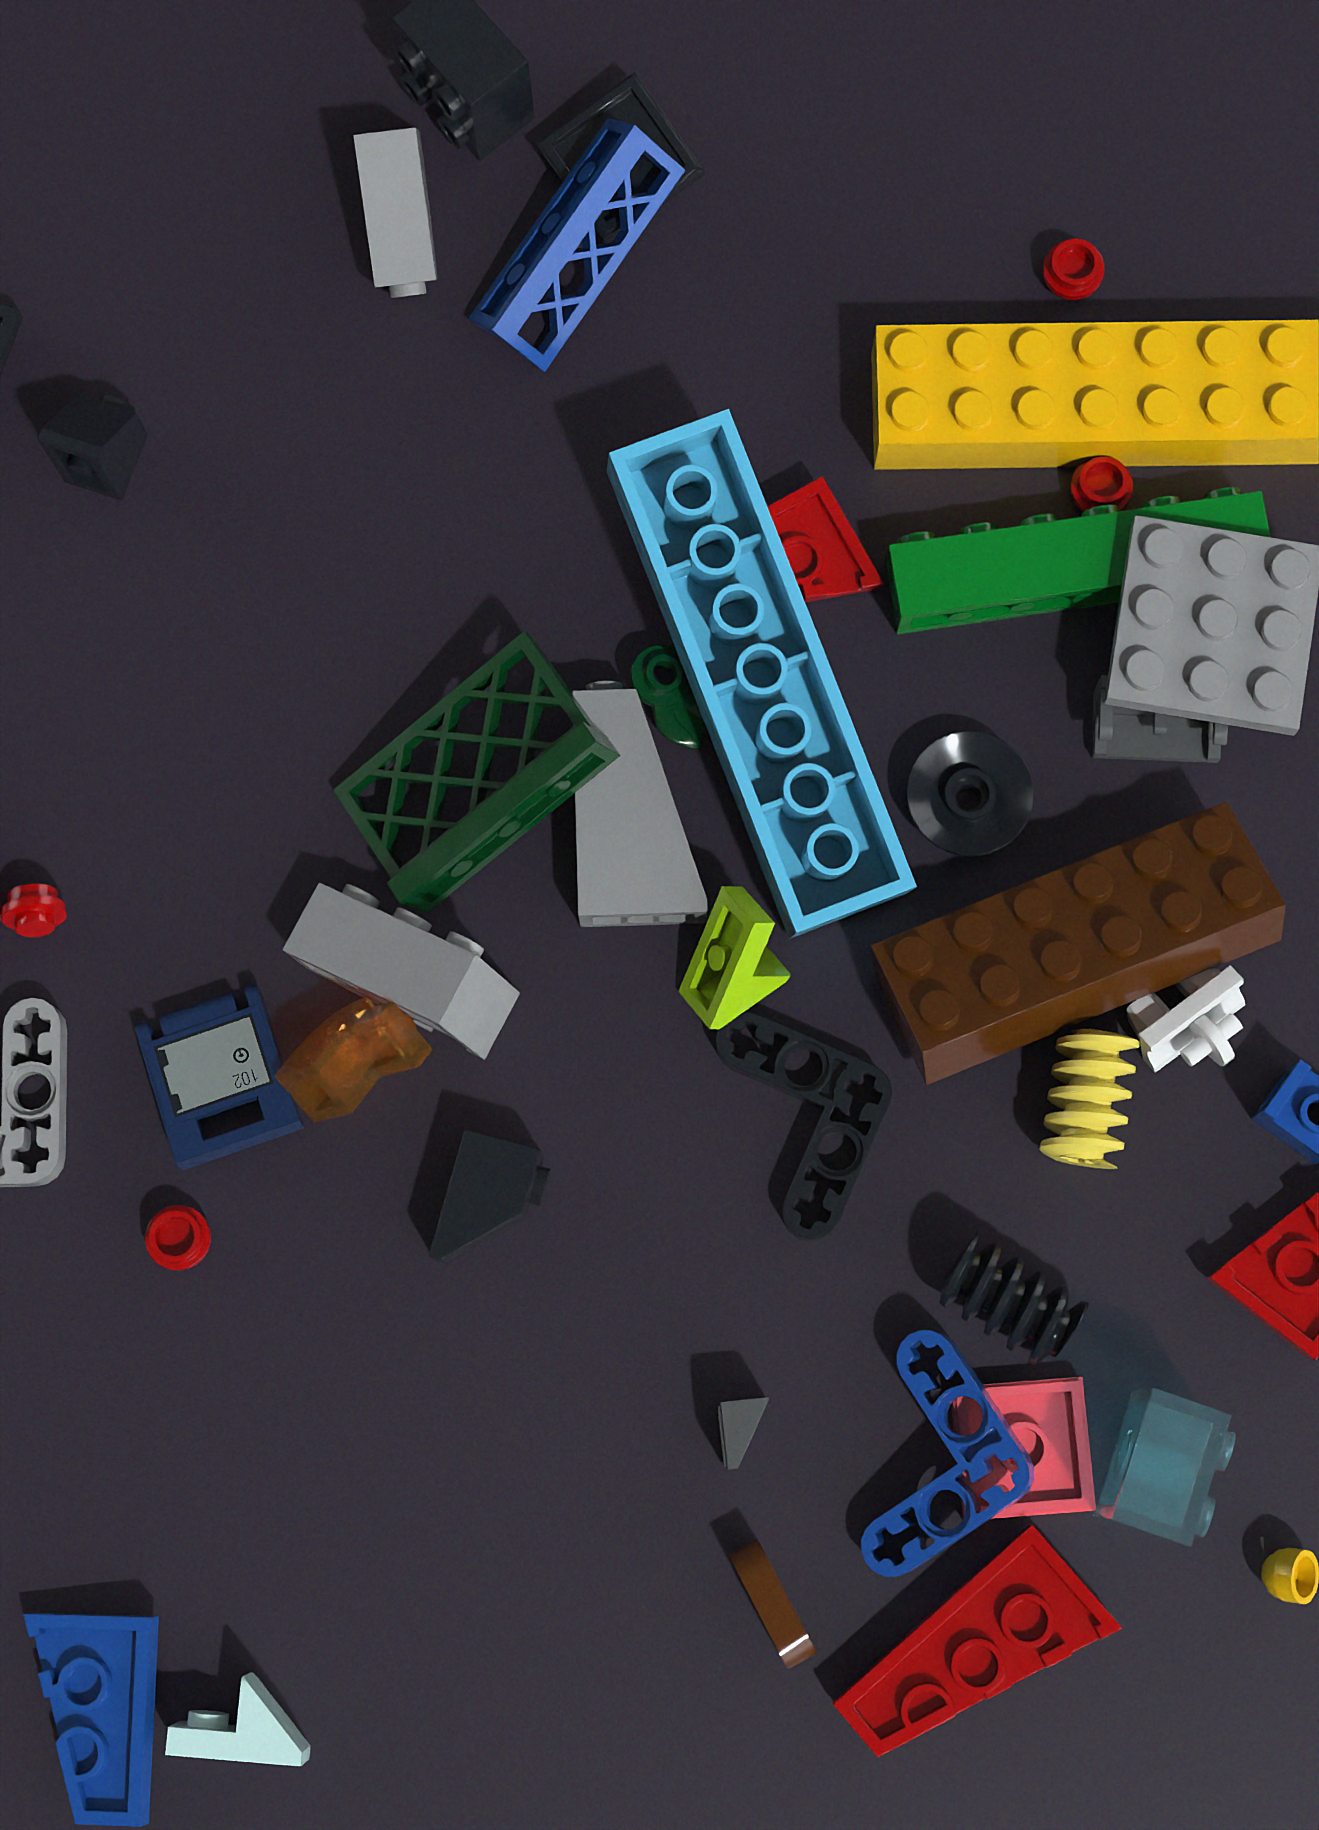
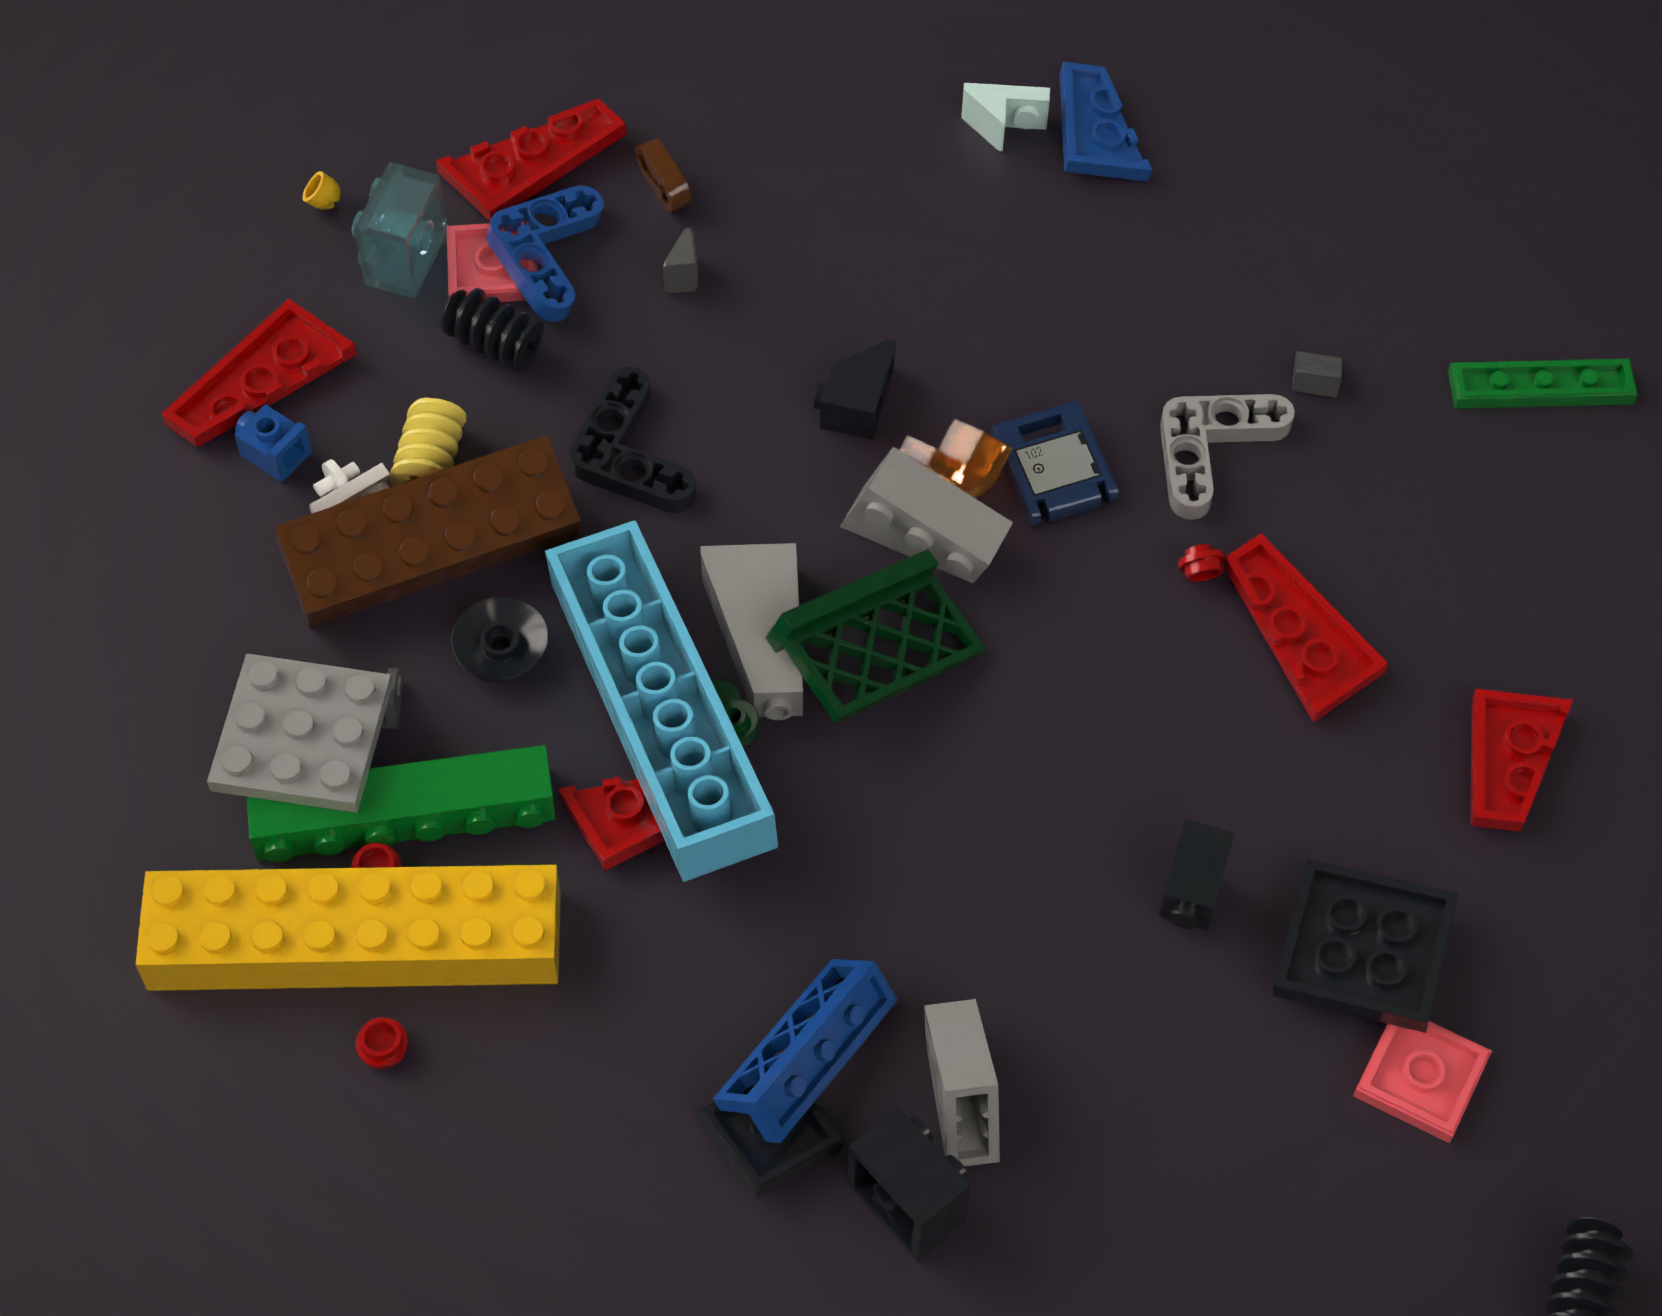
camera: 175 degrees right, 20 degrees down
red plate [145,1205,211,1271] -> none
lime slope [678,886,791,1029] -> none

